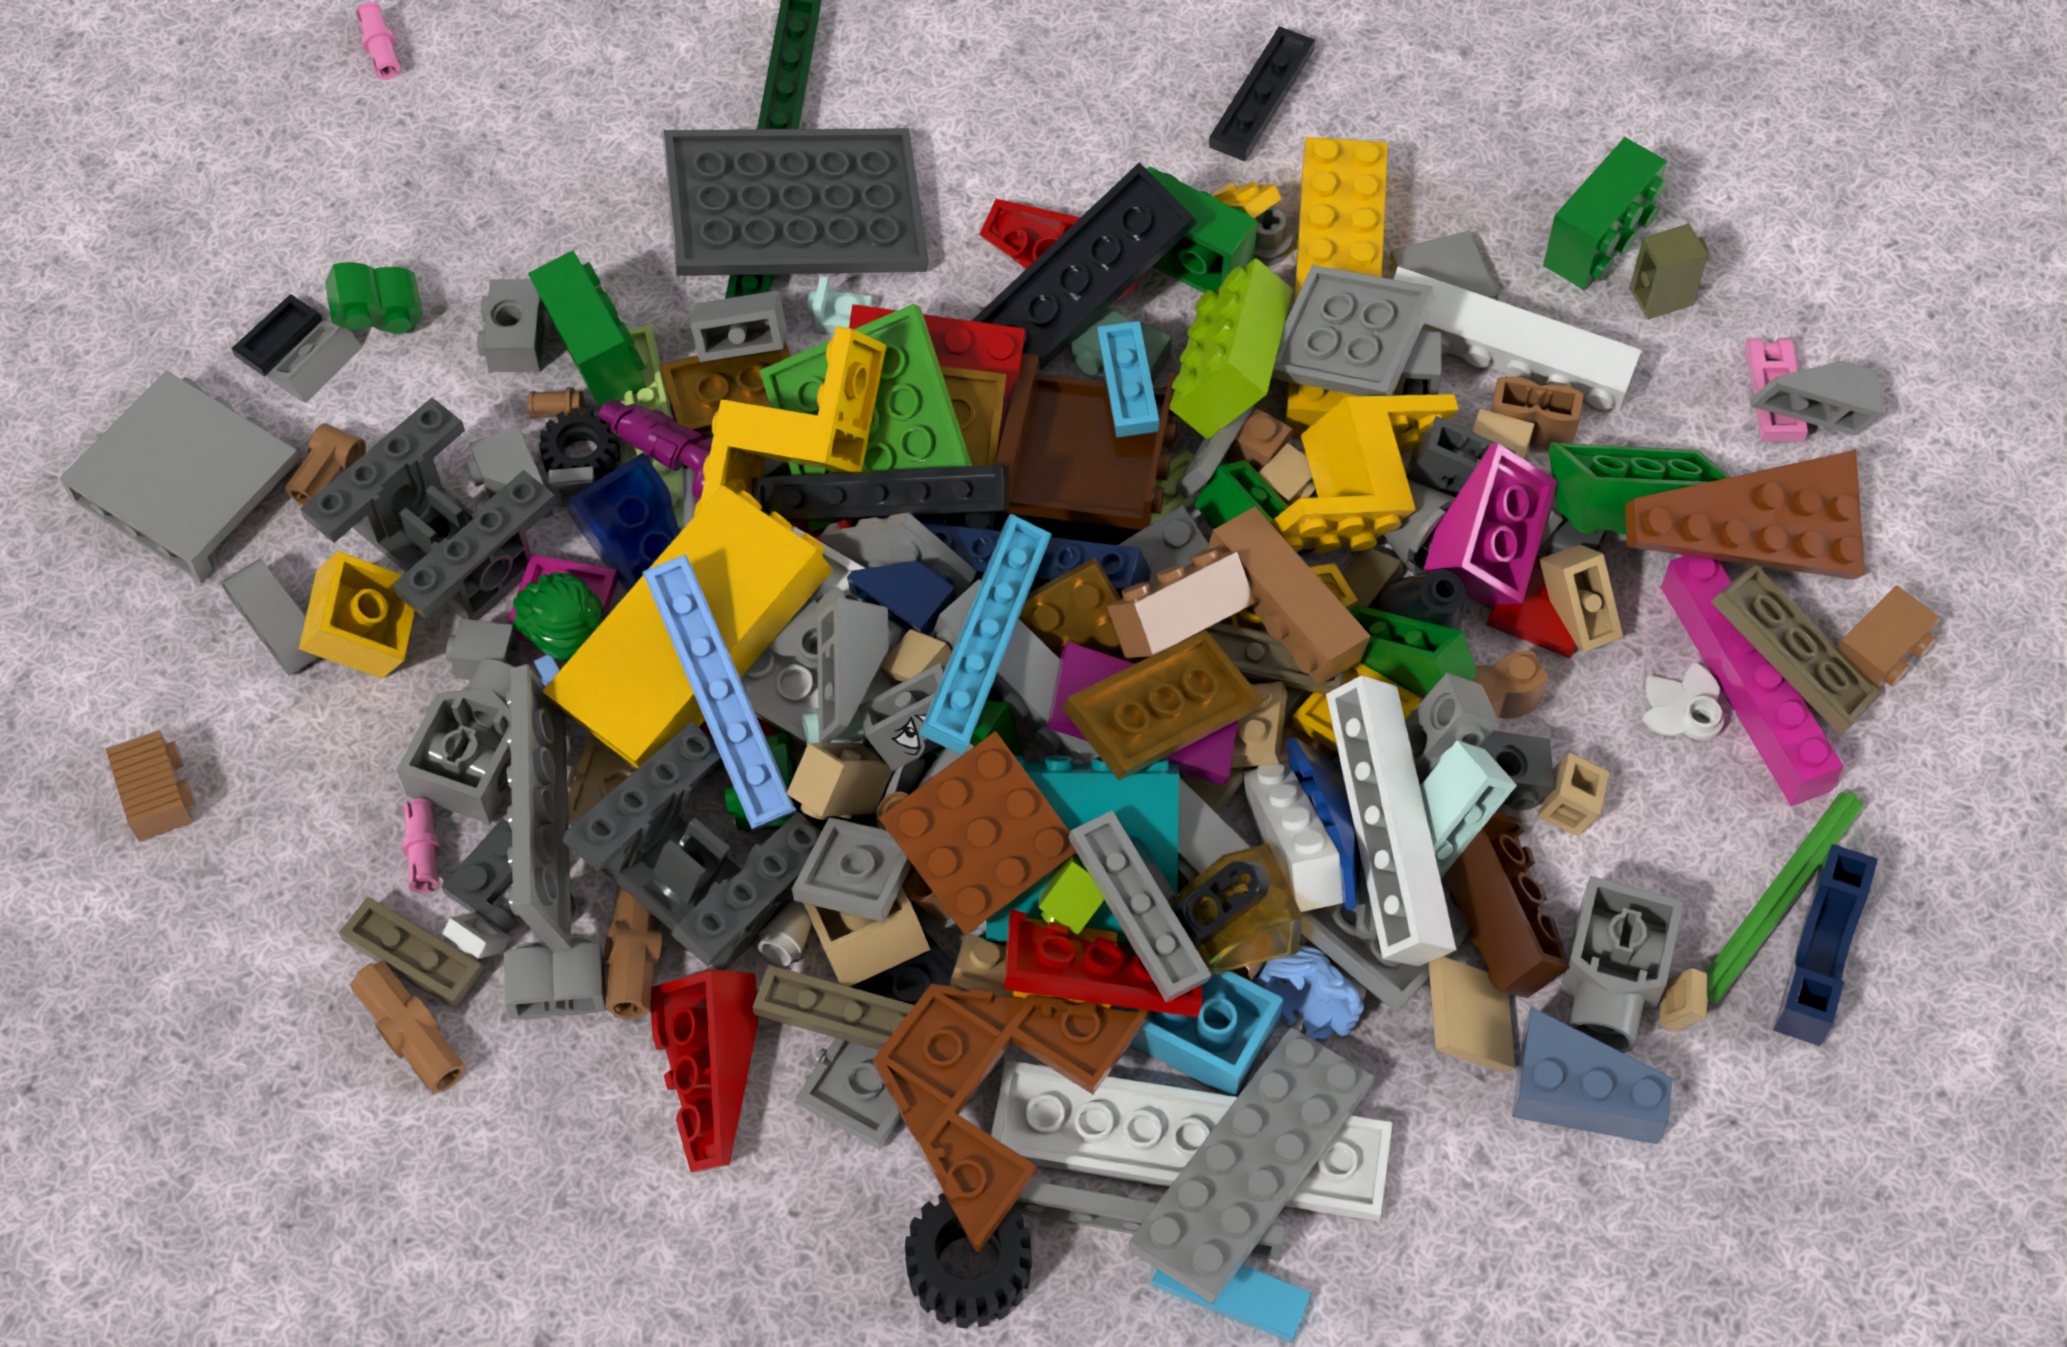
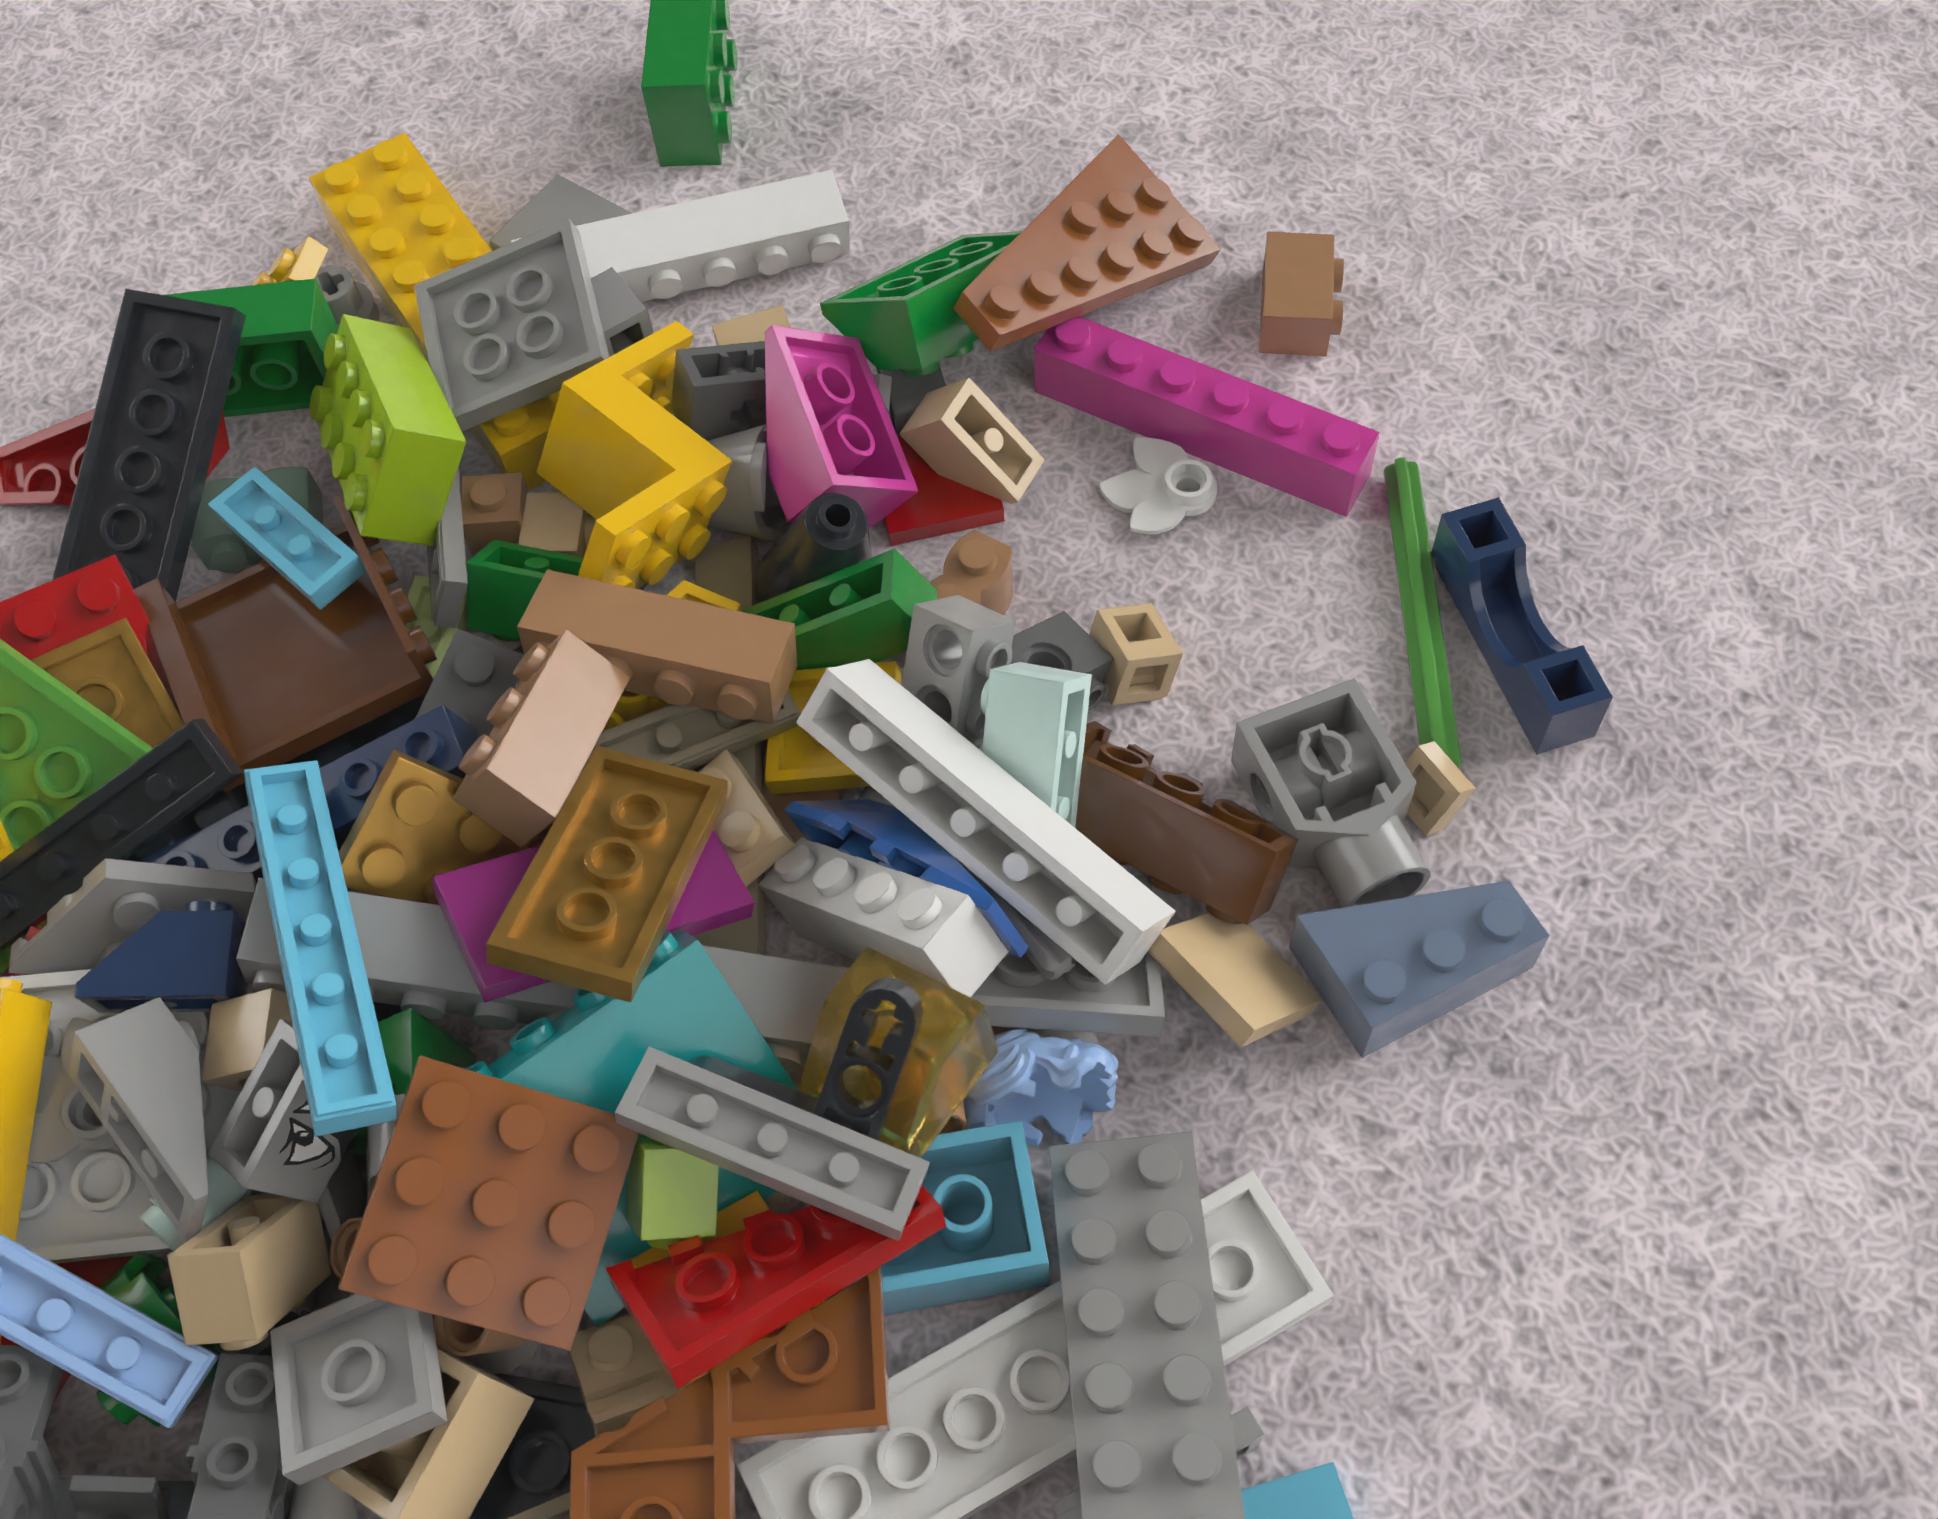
camera: 35 degrees left, 0 degrees up
black plate [1209,26,1315,162] -> none
medium nougat brick [1490,376,1584,449] -> none
olive brick [1629,223,1709,320] -> none
dark tan tile [1711,563,1881,736] -> none
bright pink plate [1745,338,1808,442] -> none
light grey slope [1750,361,1884,435] -> none

